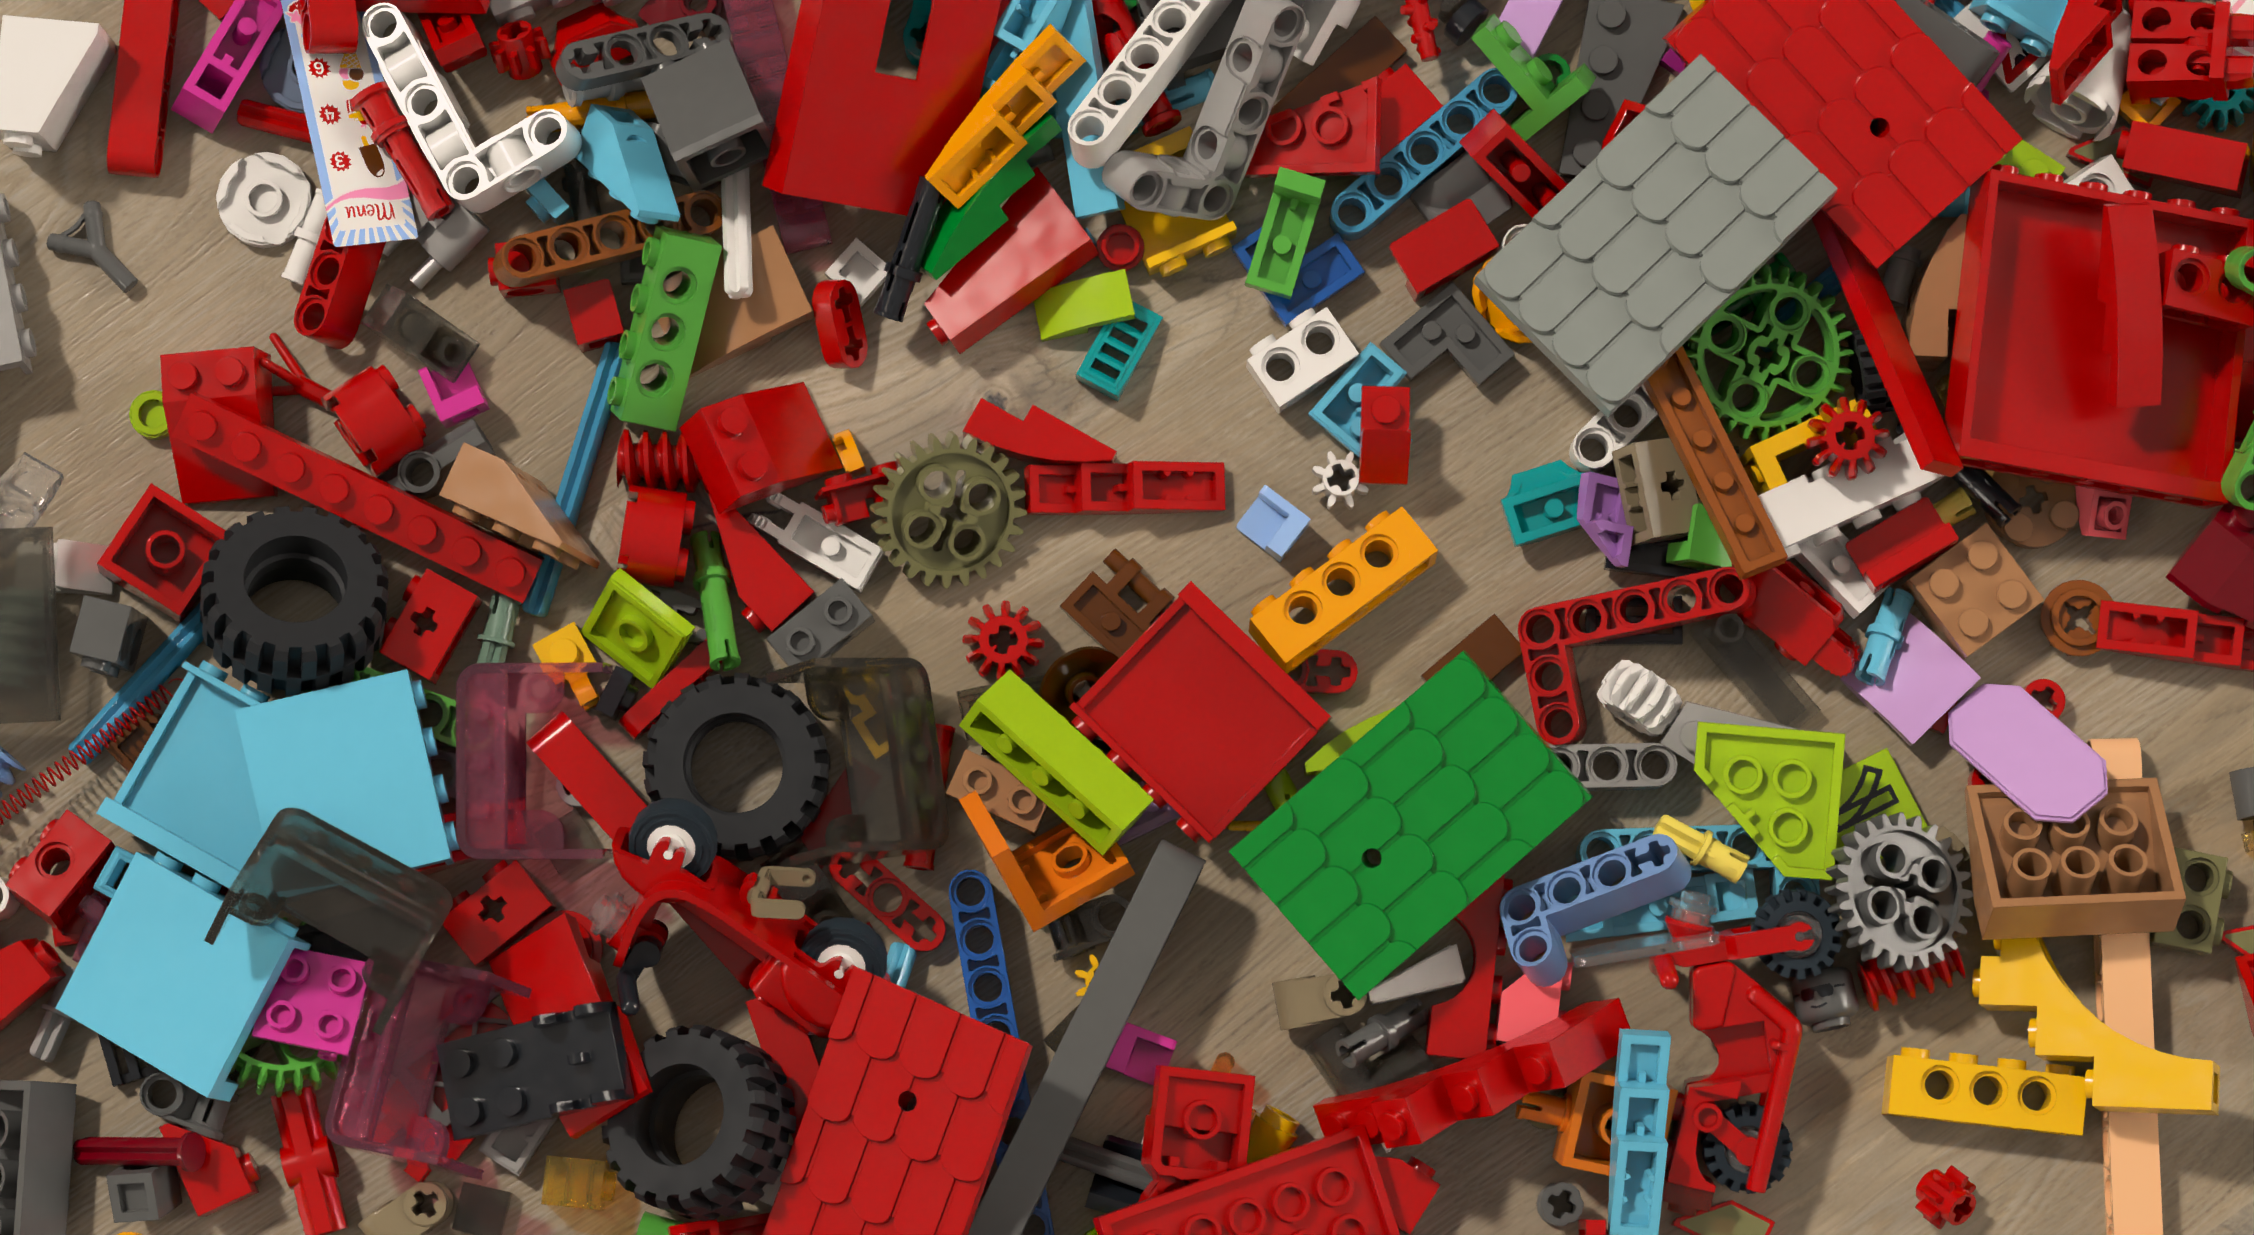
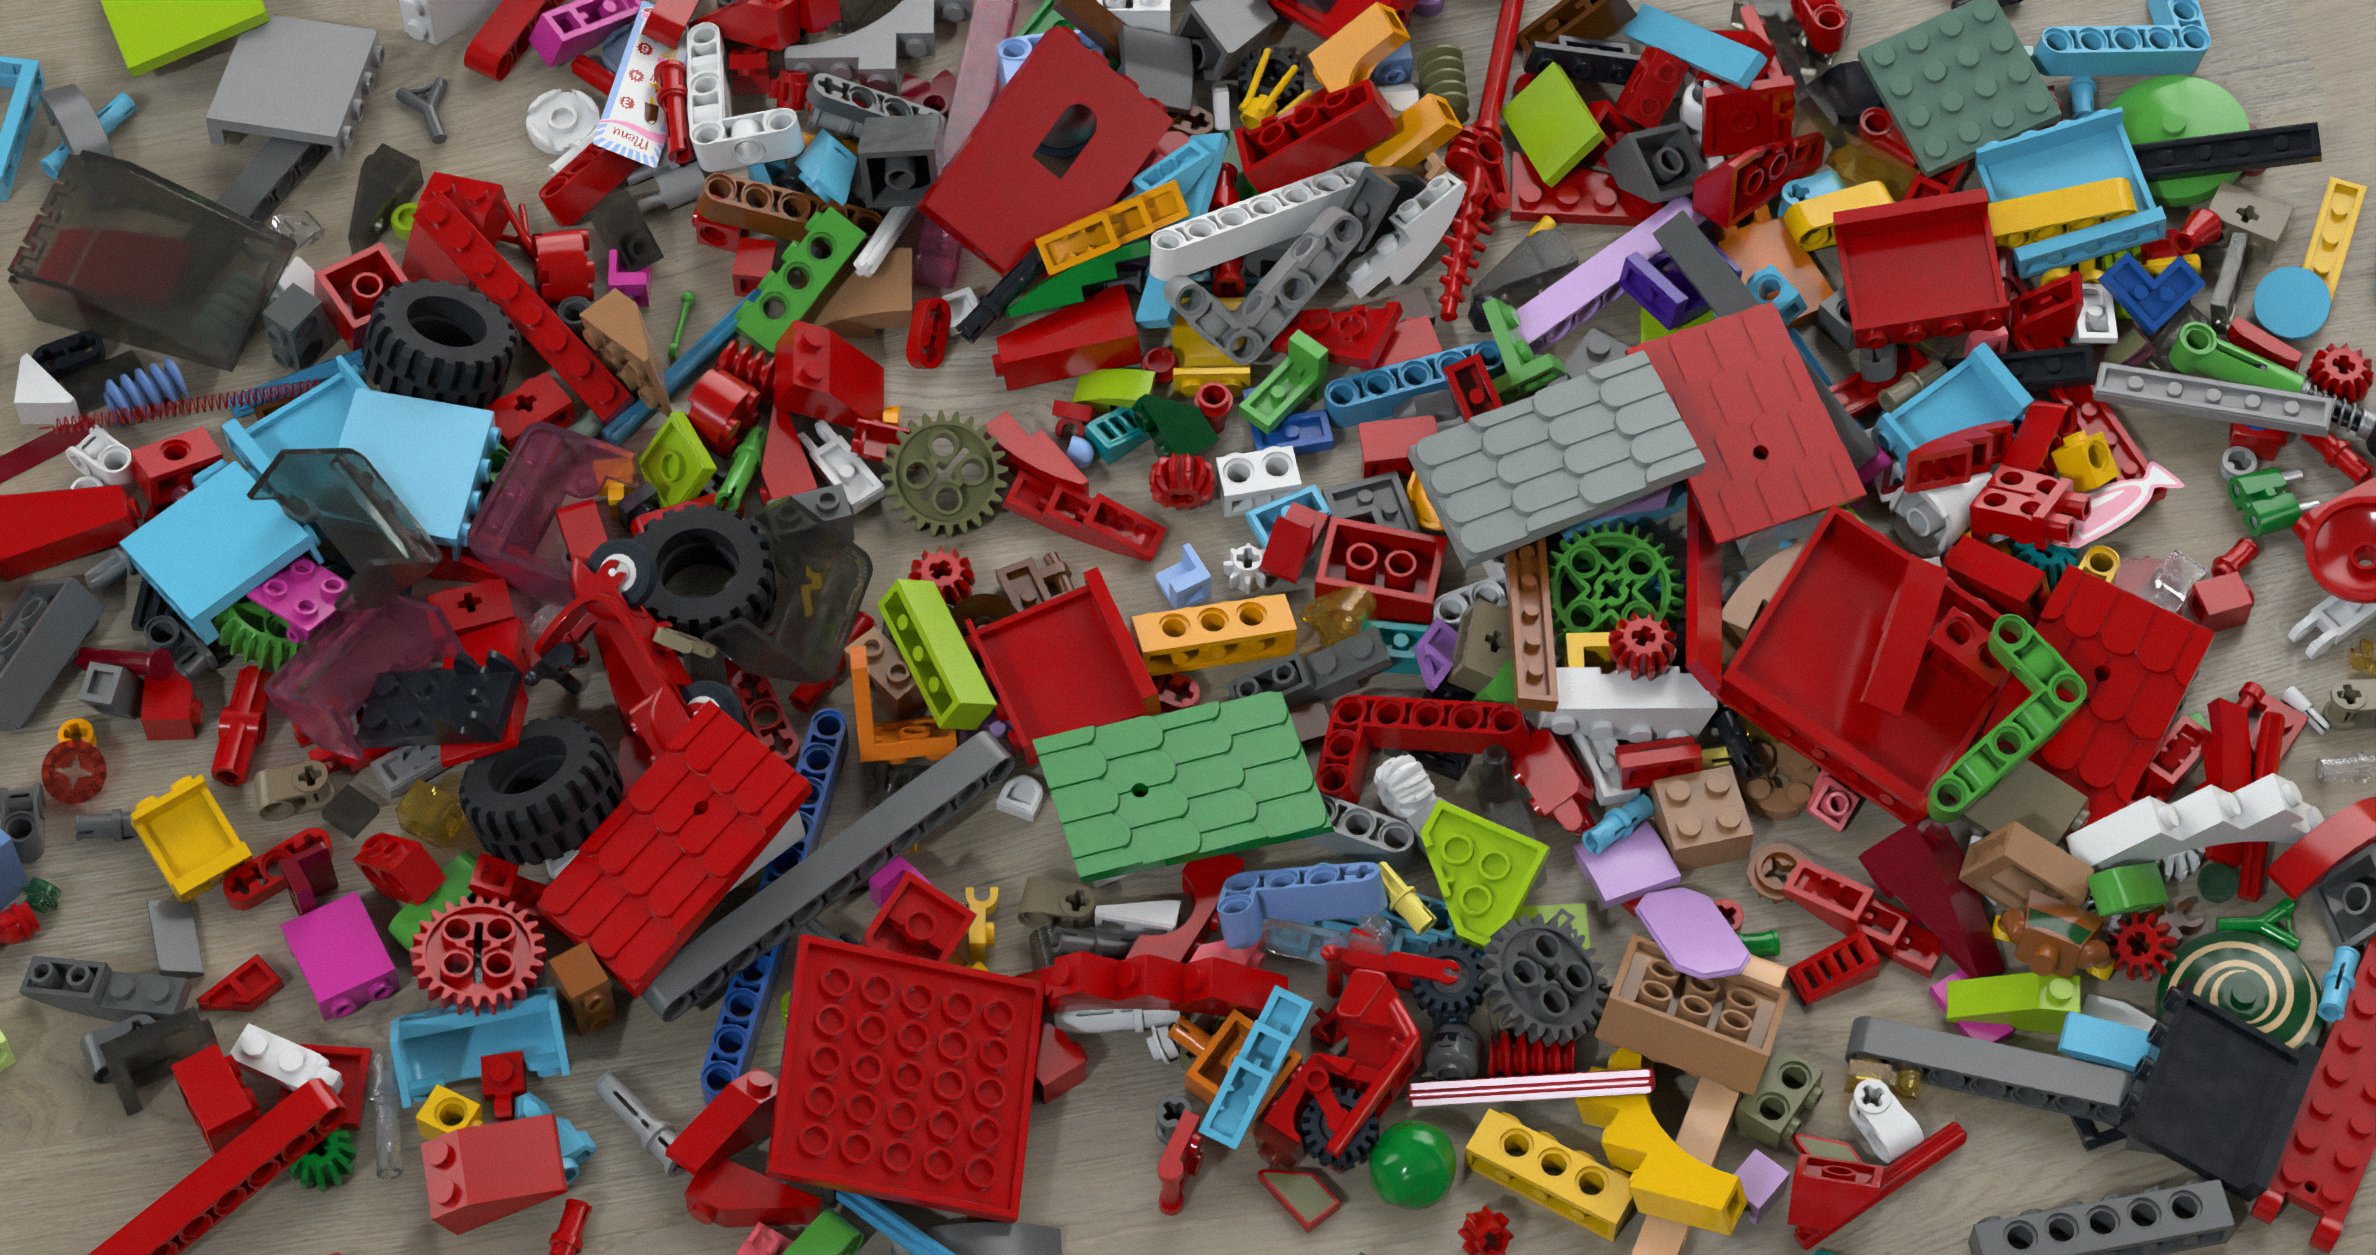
camera: 25 degrees right, 25 degrees down
none -> clear smoke slope [348,143,424,255]
none -> bright green hinge [668,291,696,359]
none -> yellow plate [965,887,999,962]
none -> white tile [996,775,1043,822]
none -> red tile [1052,399,1097,439]
none -> light blue hinge [1066,435,1094,469]
none -> dark green slope [1132,394,1220,459]
none -> white plate [1146,1025,1179,1064]
none -> red gear [1149,453,1215,511]
none -> red cone [1194,382,1233,434]
none -> dark grey slope [1226,626,1392,708]
none -> clear yellow piece [1299,584,1376,648]
none -> red piece [1310,1002,1347,1046]
none -> red brick [1314,516,1447,625]
none -> green piece [1369,1120,1457,1210]
none -> axle [1407,1068,1656,1107]
none -> lavender panel [1733,1149,1790,1225]
none -> green pin [1735,930,1780,957]
none -> red slope [1787,931,1881,1007]

